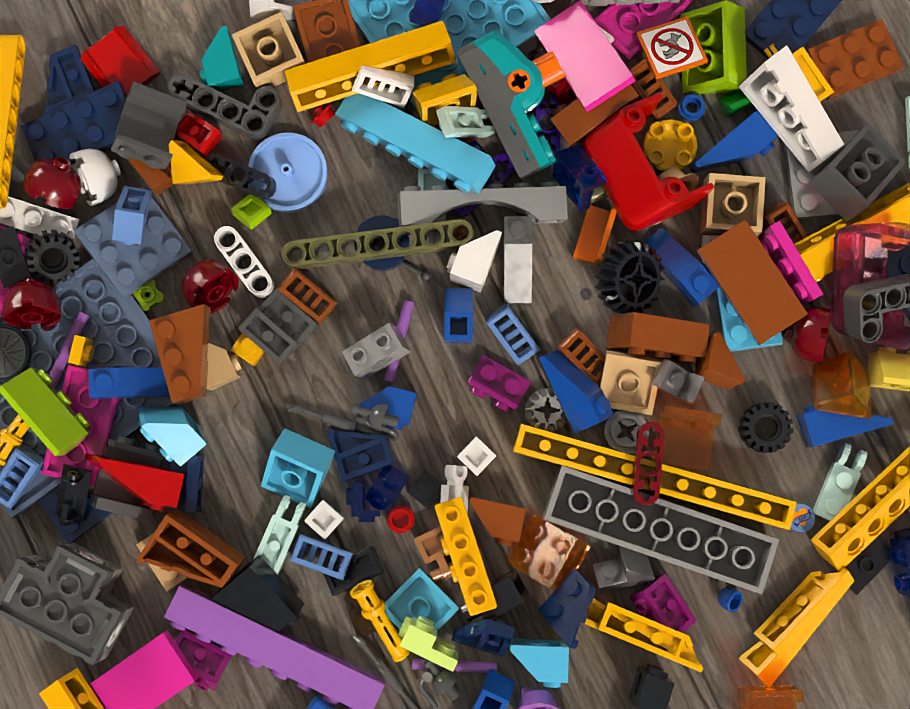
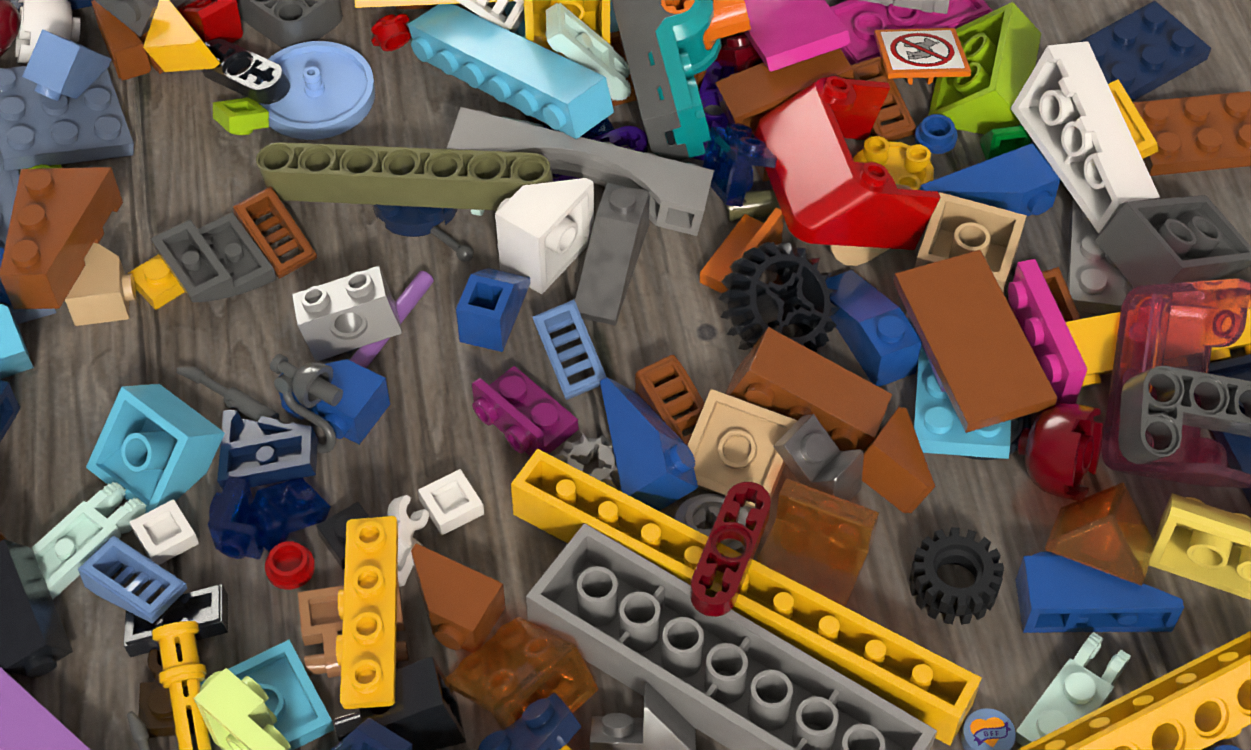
camera: 15 degrees right, 30 degrees down
dark red cylinder [182,259,239,314] -> none
white beam [214,226,275,299] -> none

